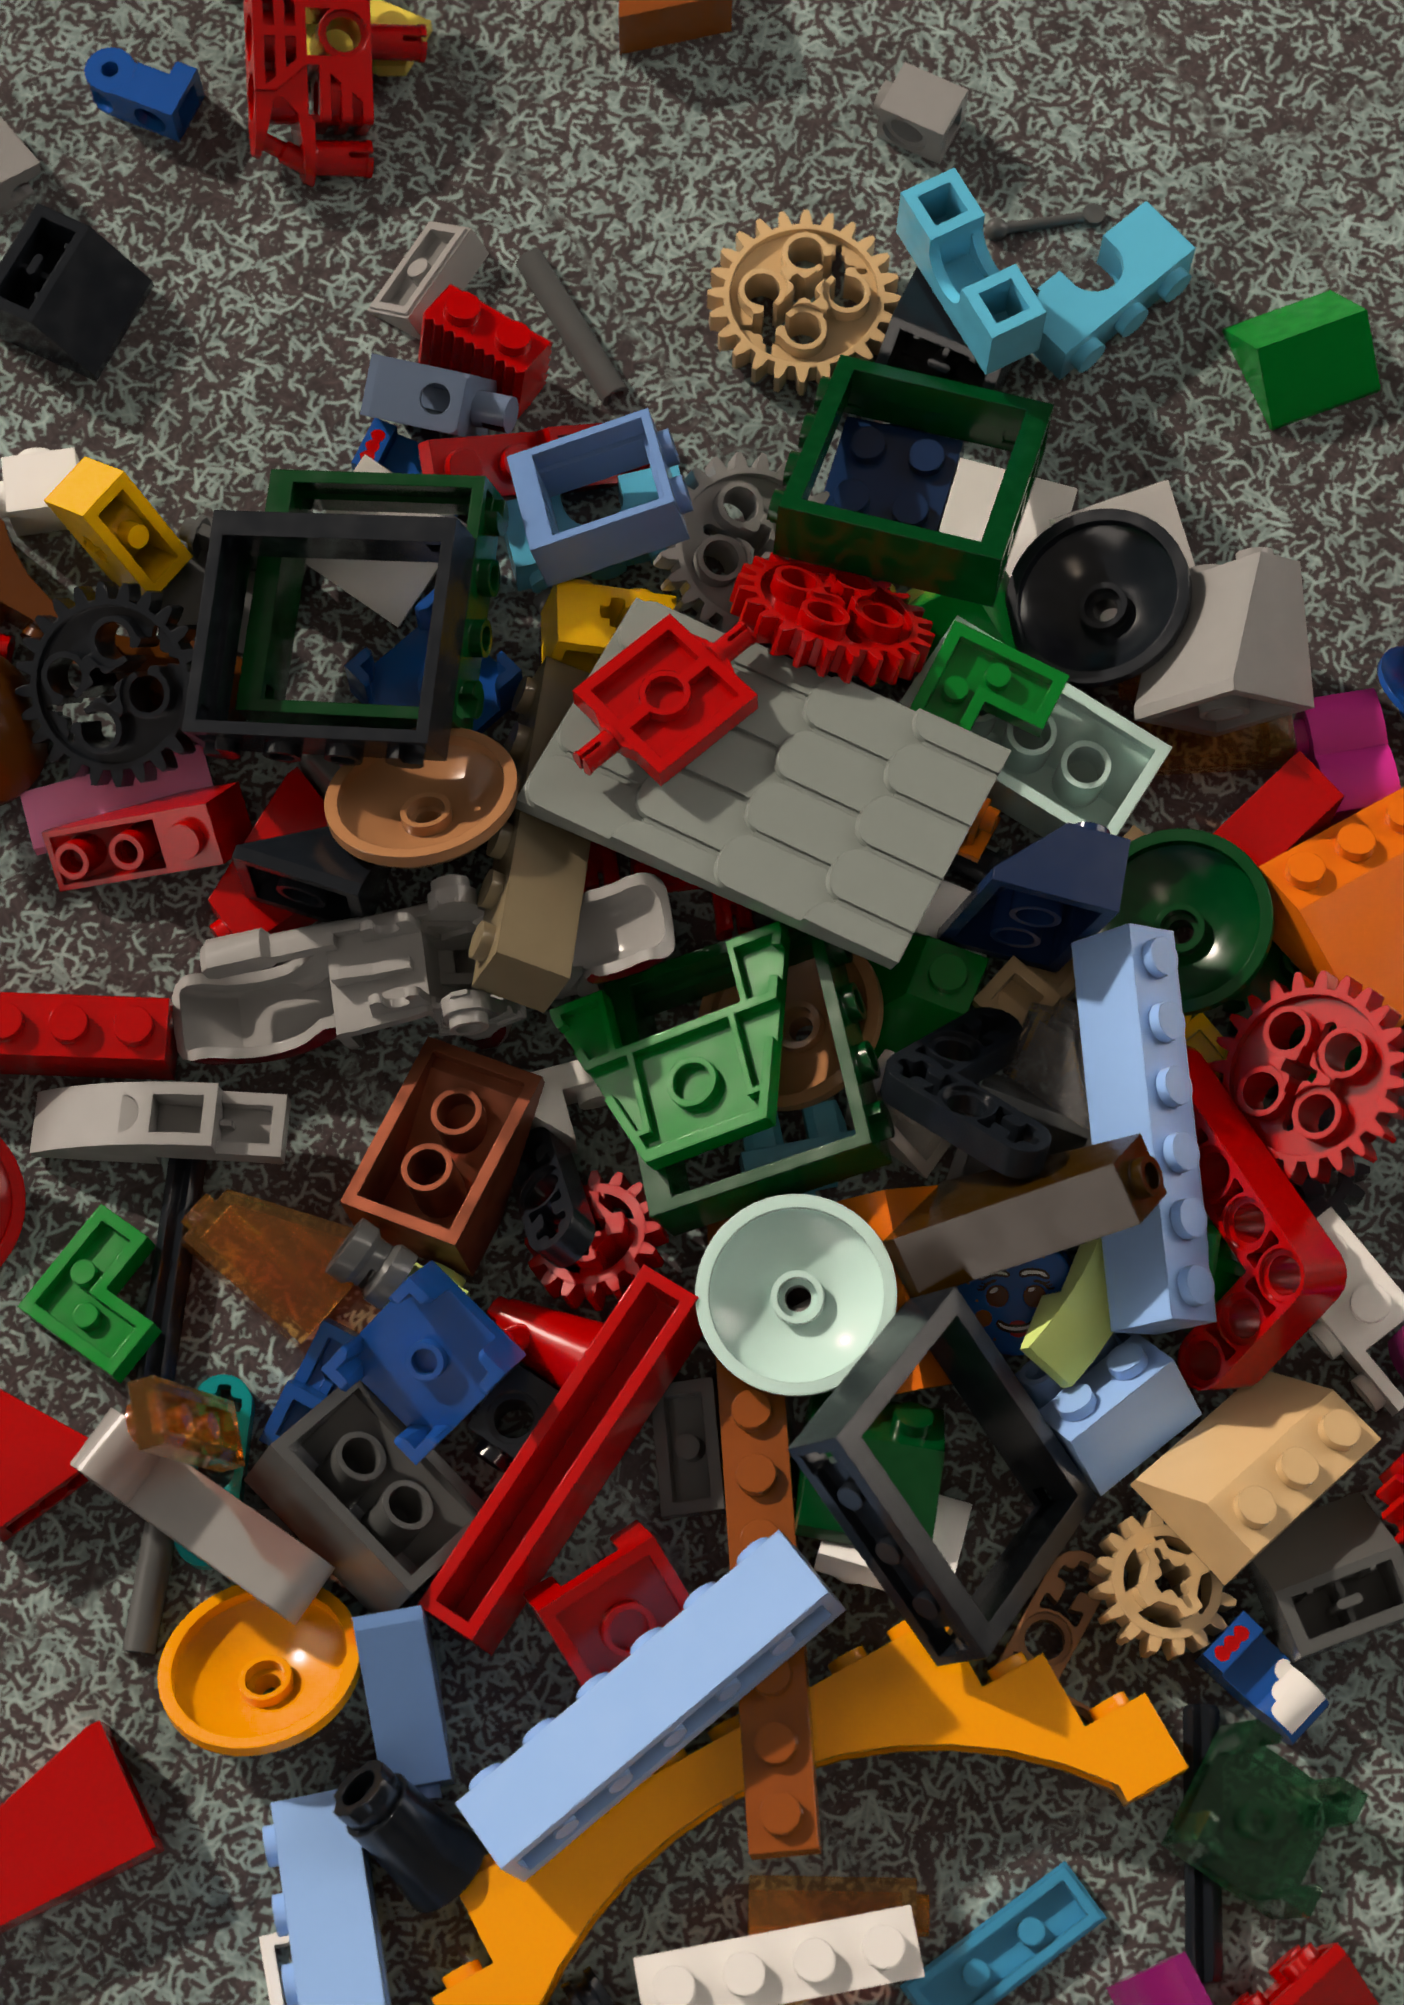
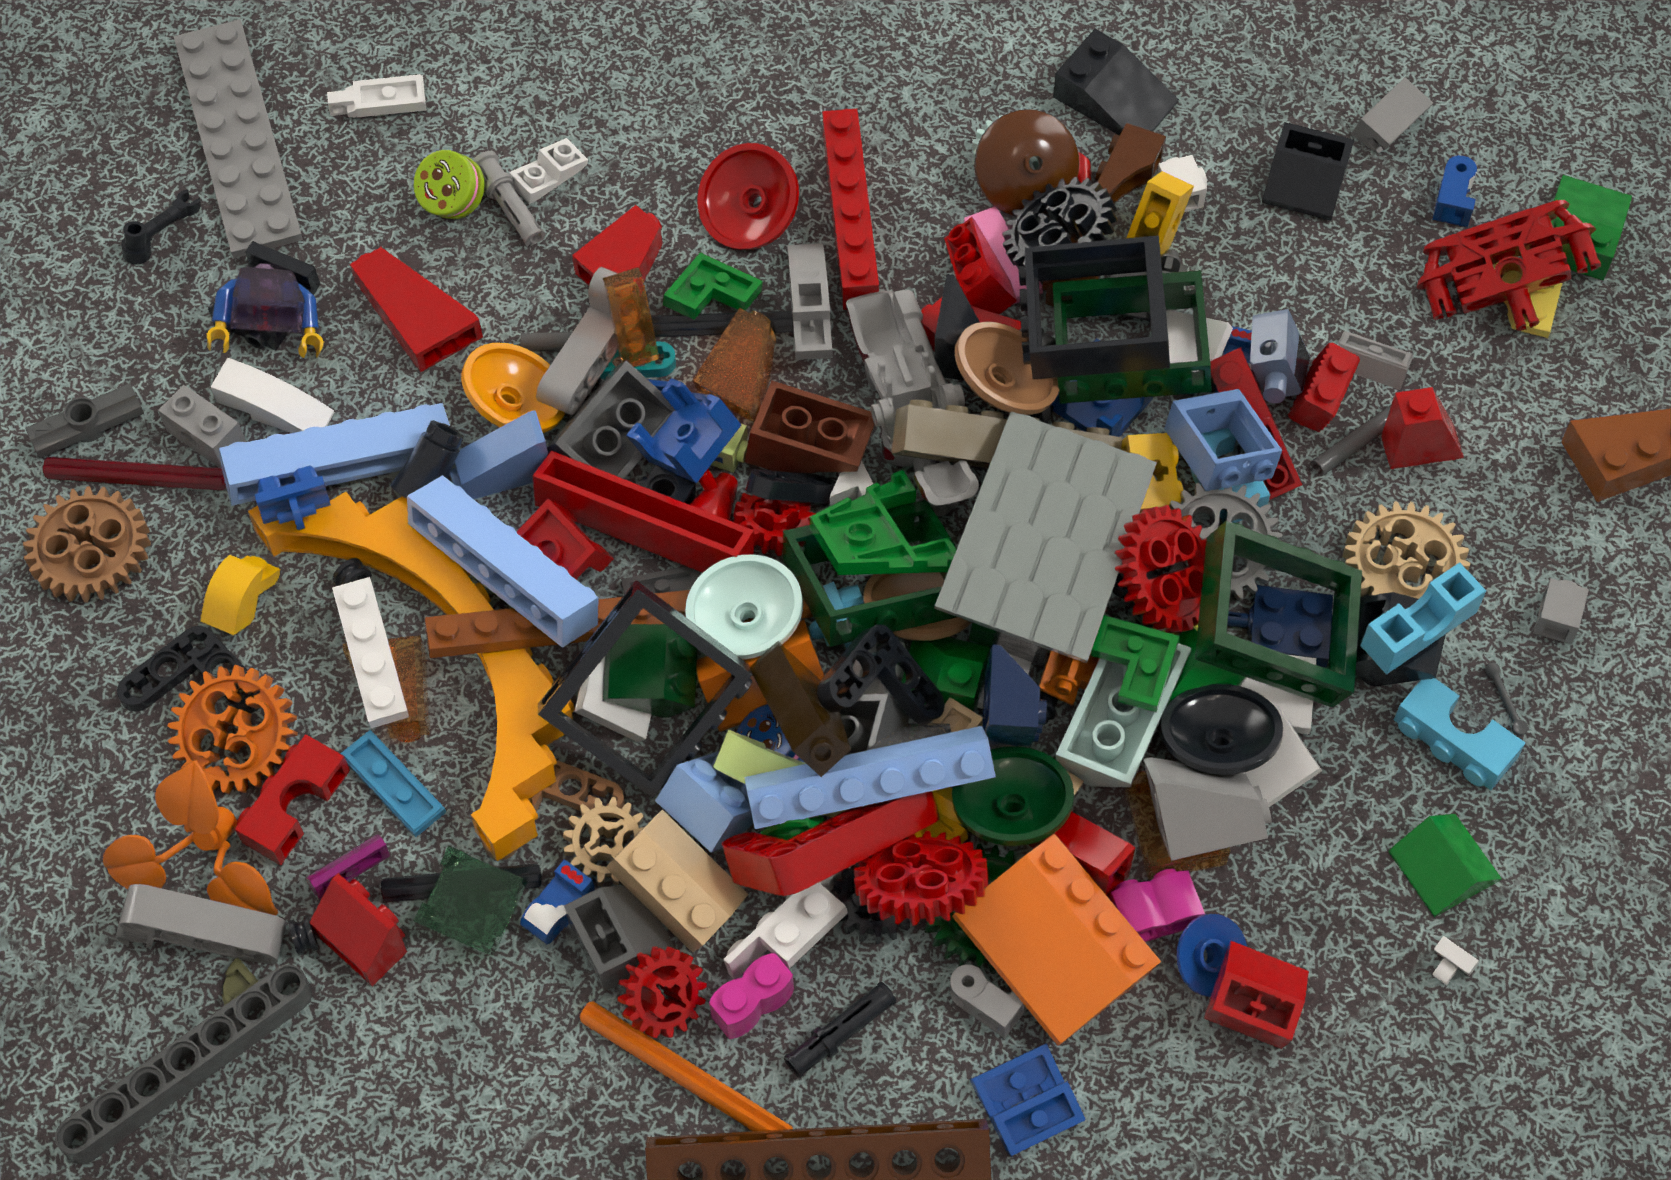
camera: 85 degrees right, 10 degrees down
dark grey wheel [325,1218,418,1310] -> none
red plate [572,614,758,786] -> none
none -> red slope [1381,387,1464,469]

